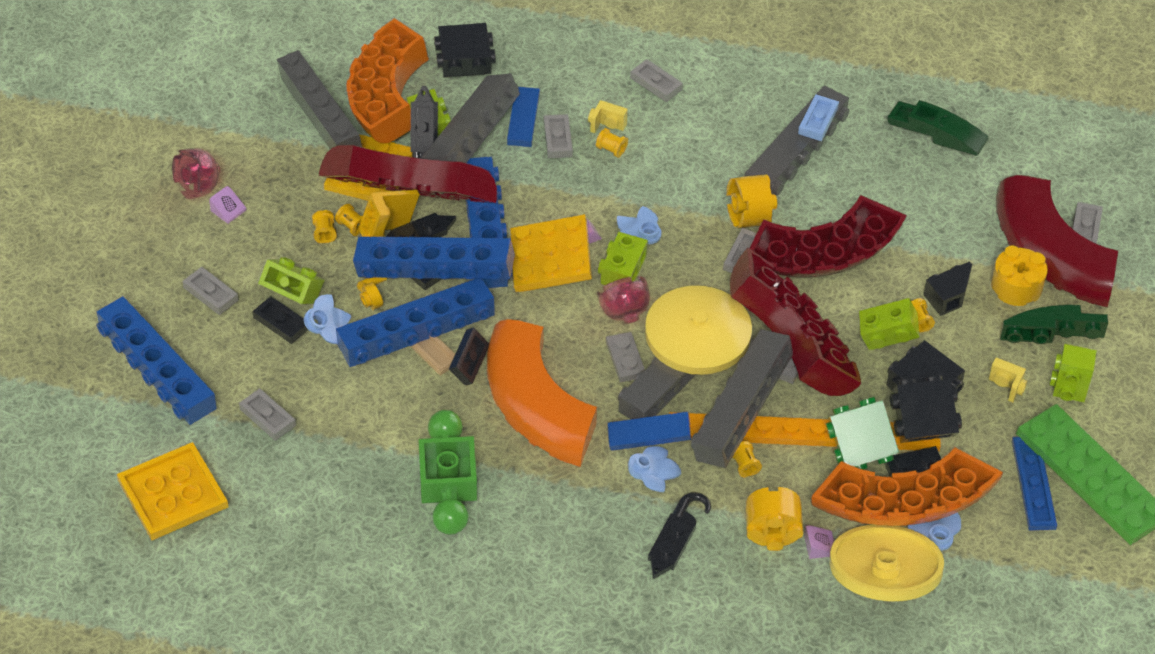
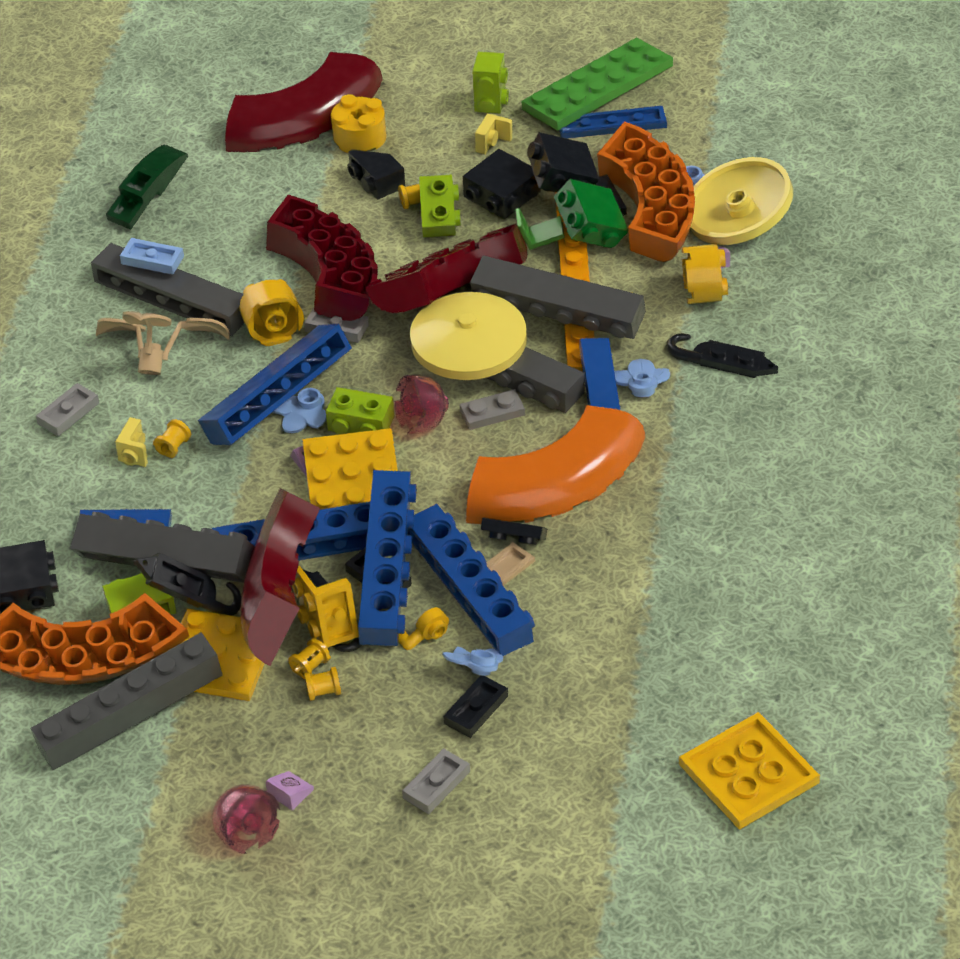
camera: 90 degrees left, 5 degrees down
blue brick [96,296,217,425] -> none
light grey plate [239,388,296,441] -> none
lime brick [258,257,324,304] -> none
bright green brick [419,410,477,535] -> none
light grey plate [543,114,573,158] -> none
dark green slope [1000,305,1109,344] -> none
light grey plate [1072,202,1103,244] -> none
none -> tan plant [96,311,230,375]
none -> blue brick [198,324,352,445]
none -> bright green bracket [515,208,565,250]

